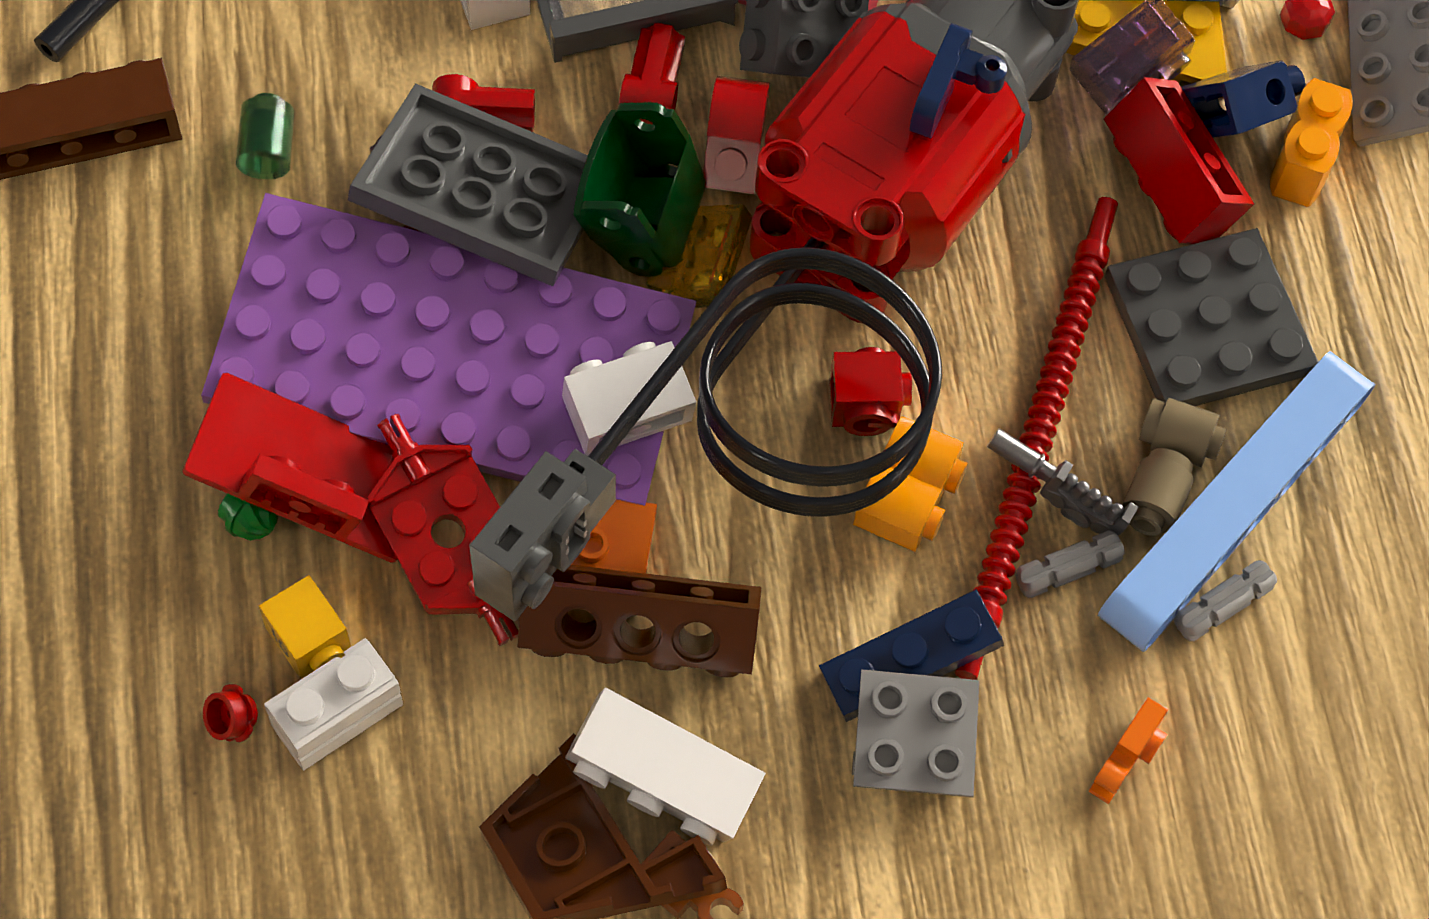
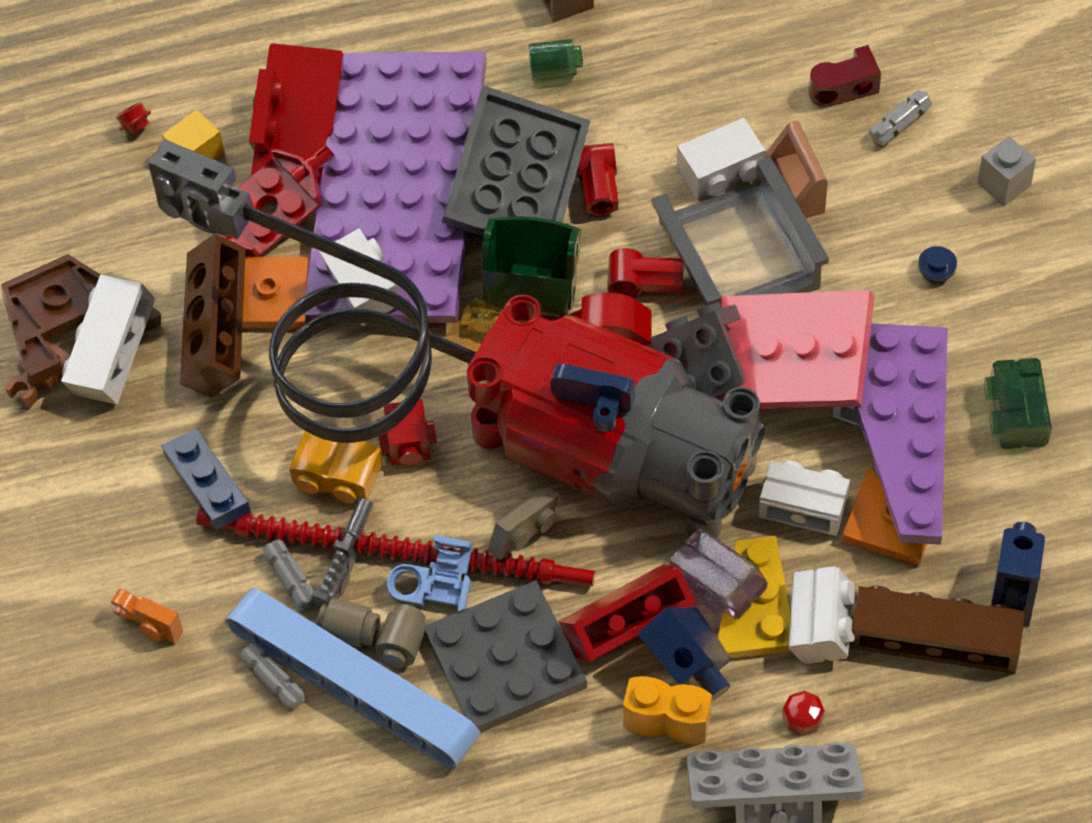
camera: 90 degrees right, 5 degrees down
white brick [264,638,403,771] -> none
light grey hinge [852,670,980,798] -> none
none -> light blue piece [387,535,473,612]
none -> dark tan plate [488,486,560,560]

